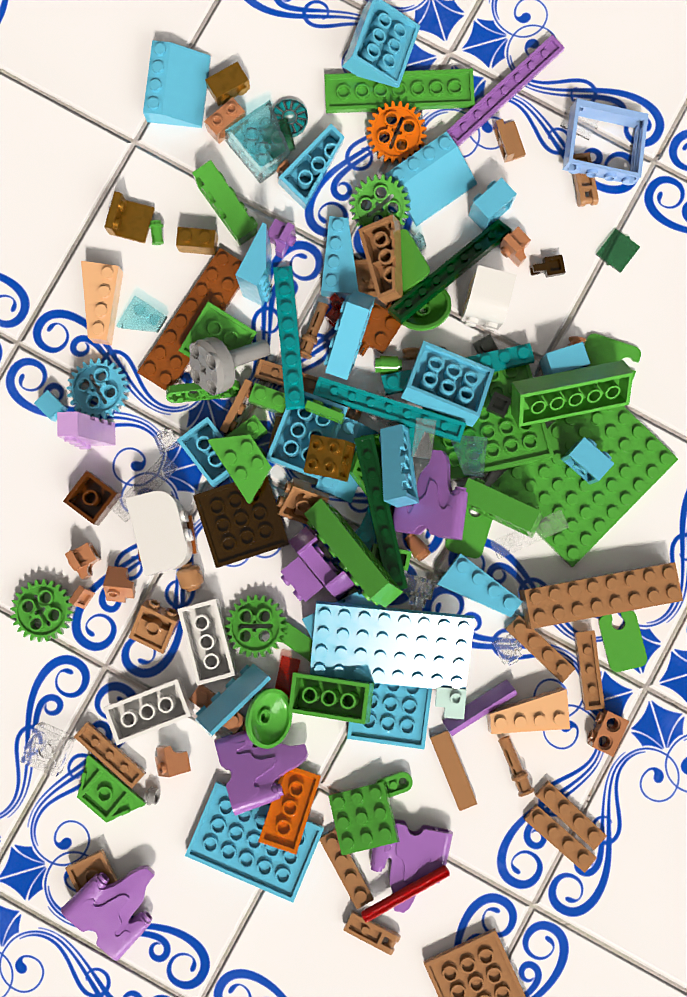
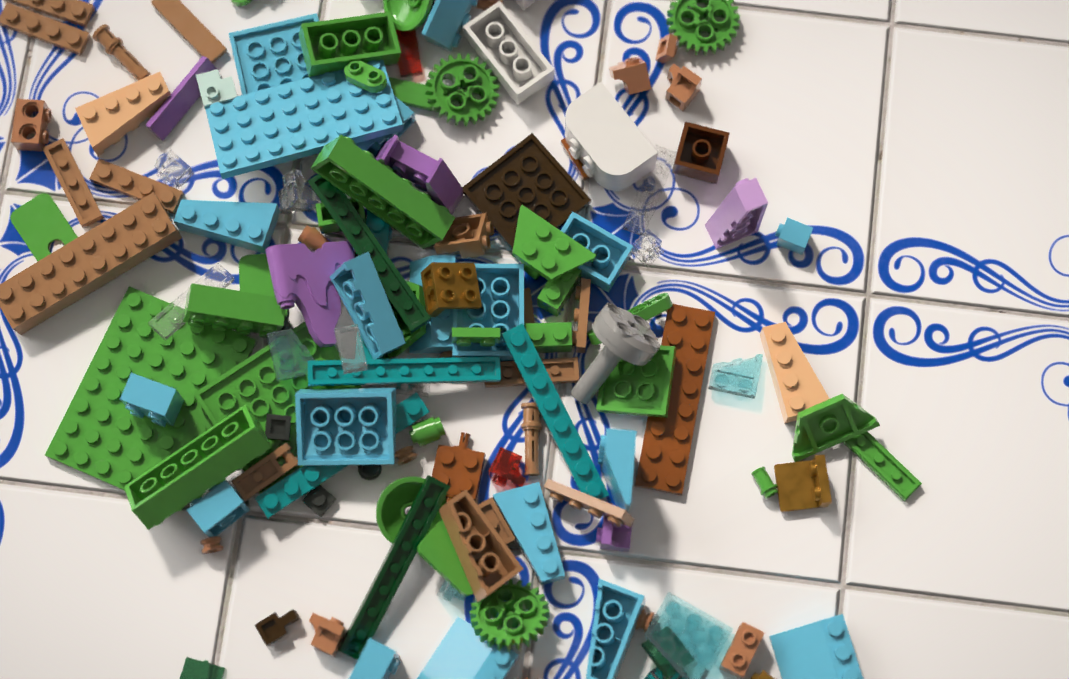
camera: 160 degrees right, 10 degrees down
medium azure gear [66,358,130,420] -> none
medium nougat plate [128,599,180,654] -> none
pearl gold piece [176,227,218,255] -> none
medium nougat head [176,562,204,592] -> none
bright green wedge [192,160,258,246] -> none
medium lavender brick [280,556,324,602] -> none
medium azure brick [324,290,376,380] -> none
white brick [461,265,517,332] -> none
bright green piece [584,333,641,379] -> none
none -> medium nougat plate [231,443,298,502]
none -> bright green plate [344,61,387,93]
none -> plate [543,479,635,528]
none -> bright green wing [792,394,880,462]
none -> bright green tile [843,431,922,502]

